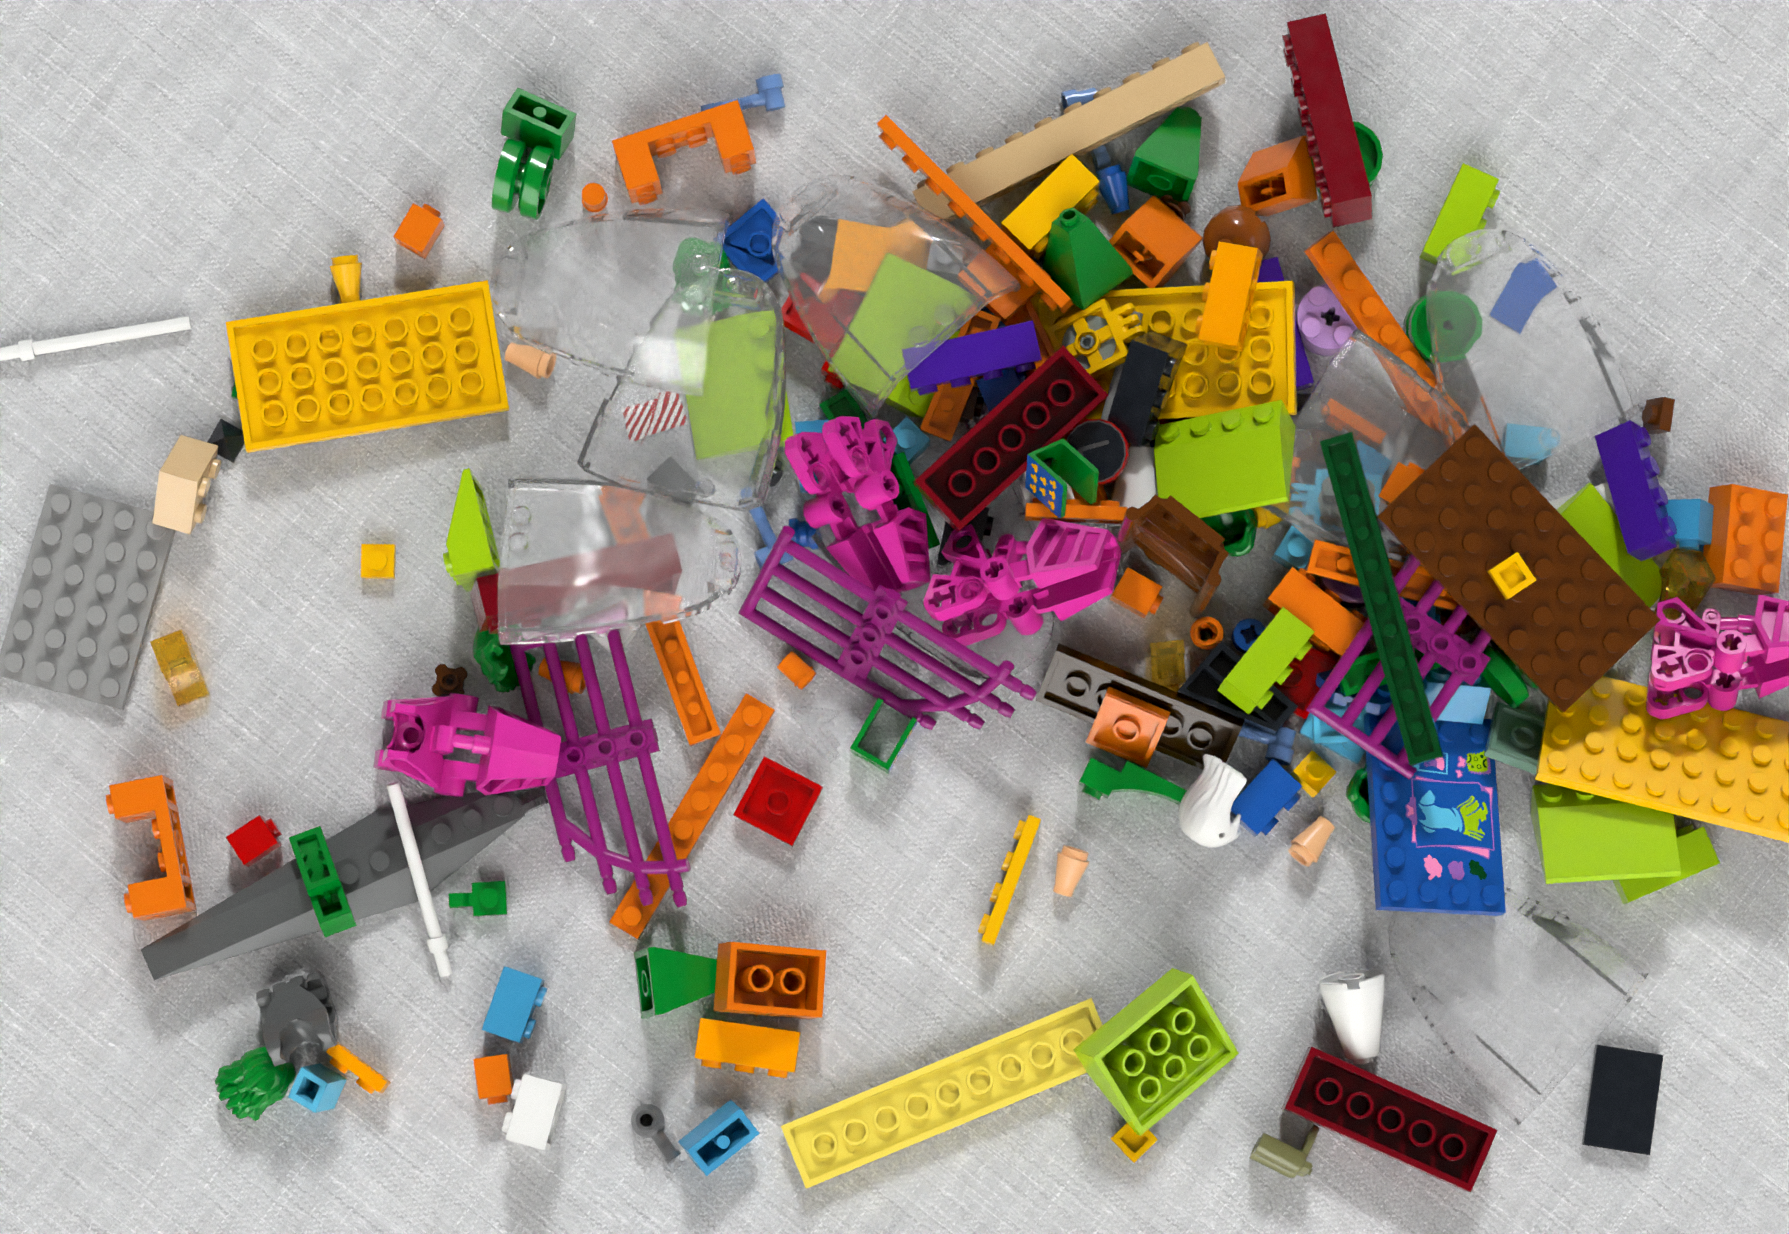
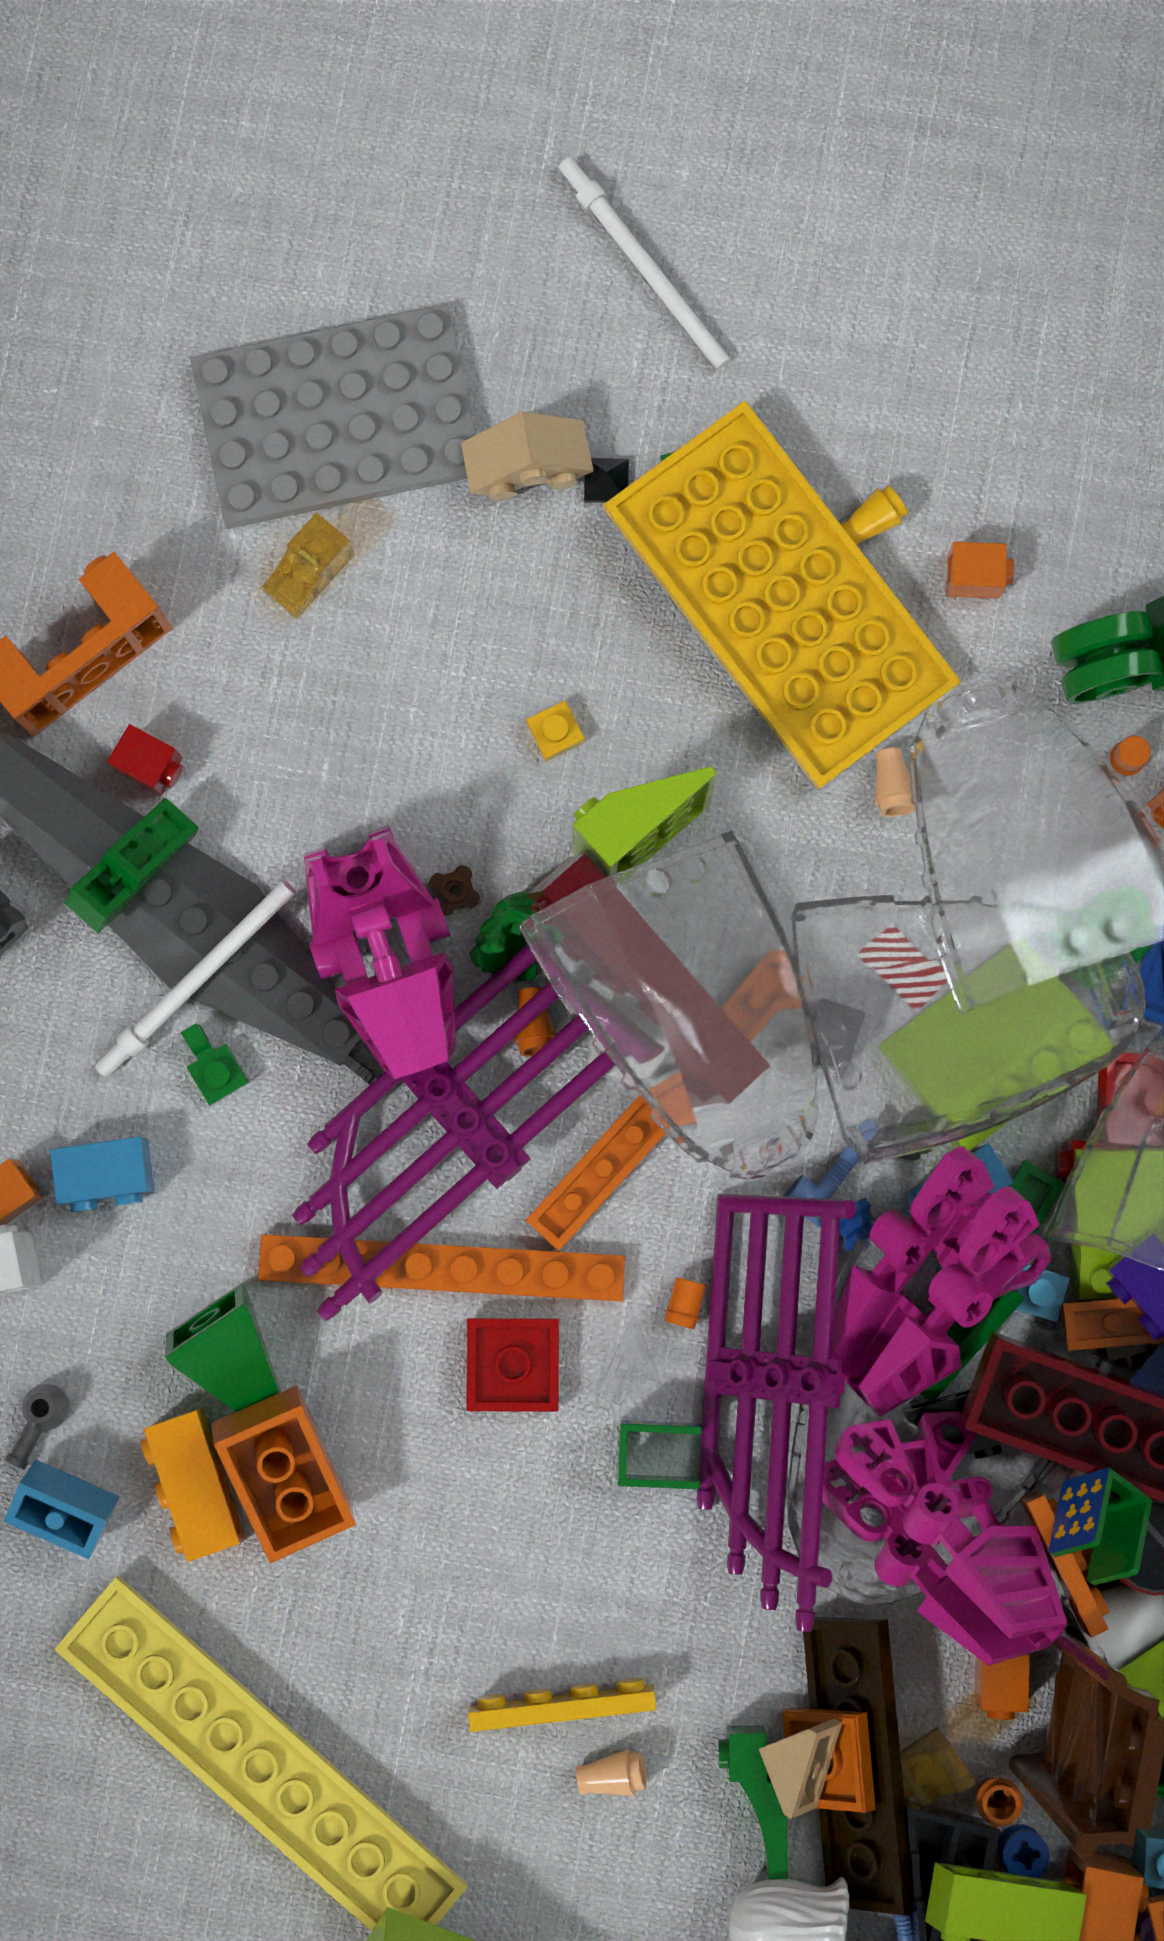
camera: 65 degrees right, 0 degrees up
none -> tan slope [759,1718,842,1819]

